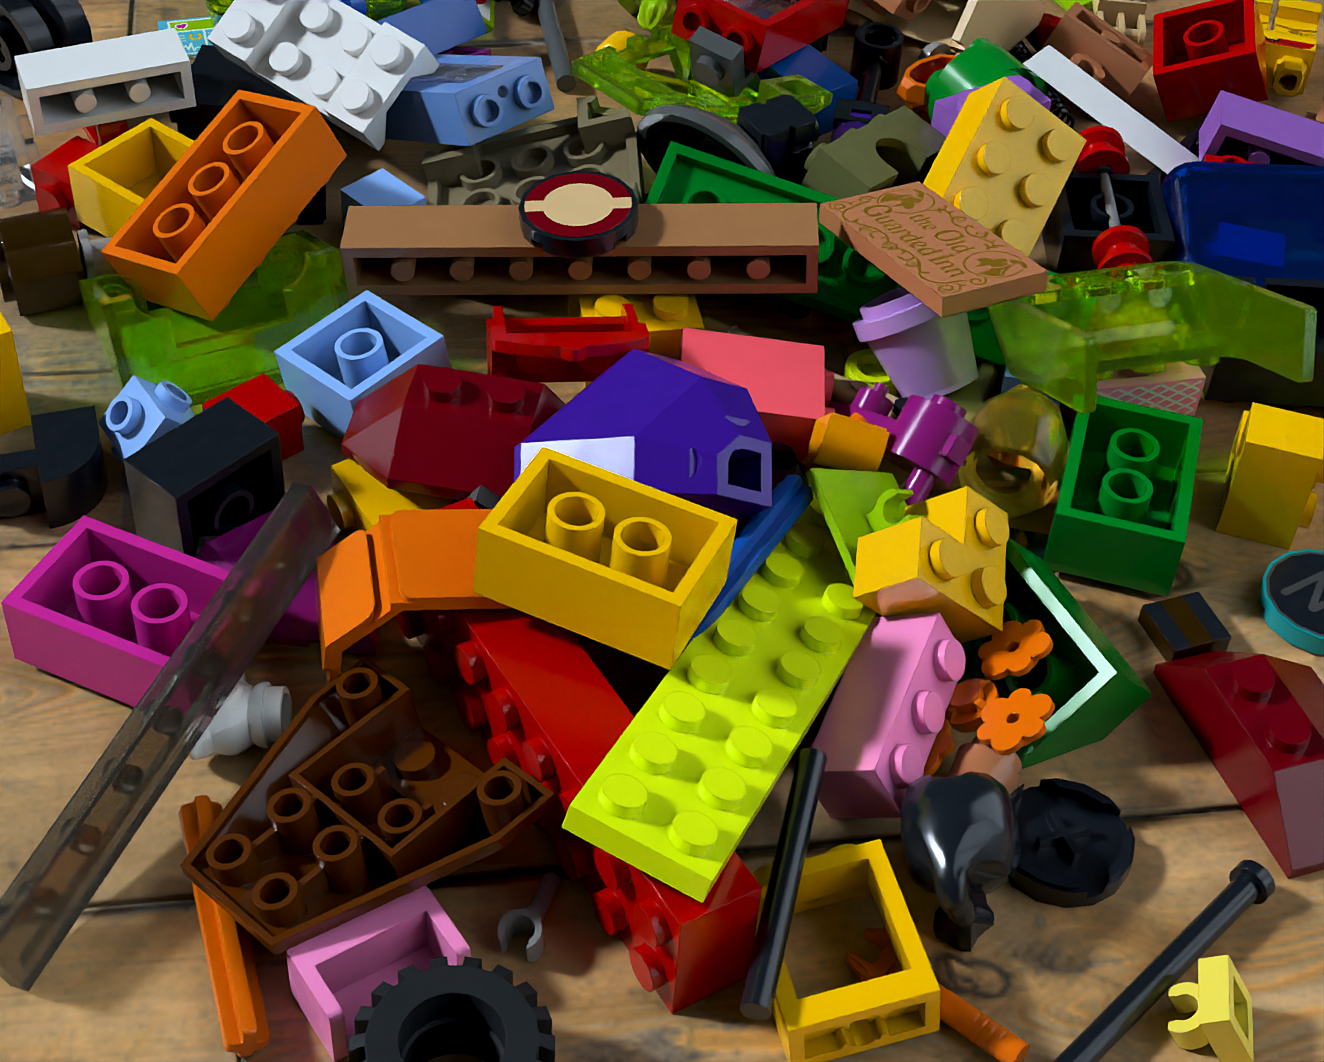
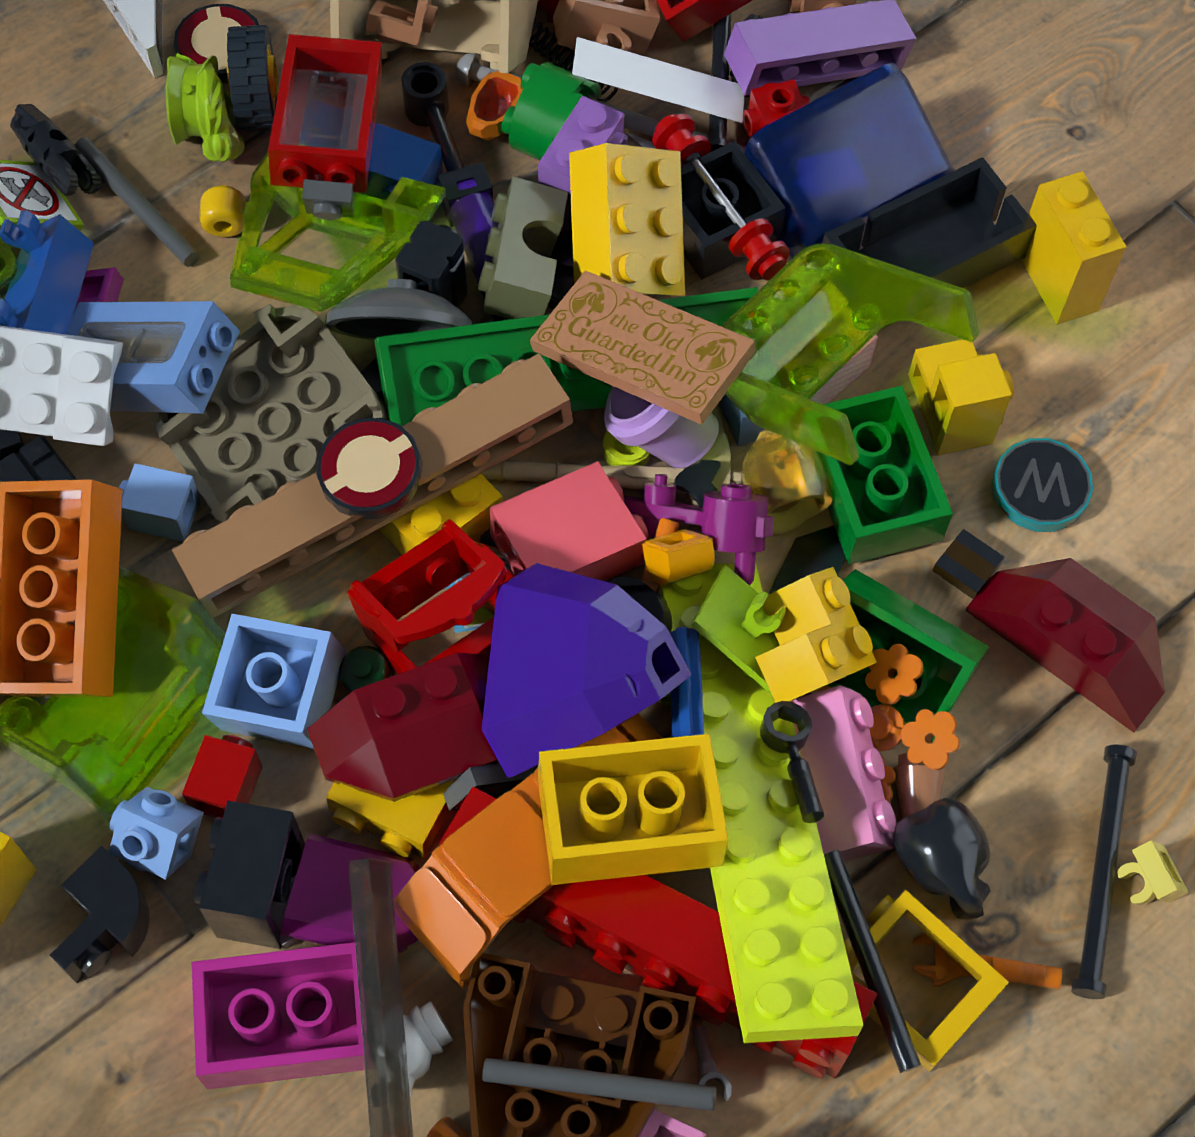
camera: 30 degrees left, 20 degrees up
black tile [1009,778,1135,908] -> none
none -> dark grey bar [483,1058,716,1111]
none -> black piece [760,701,824,823]

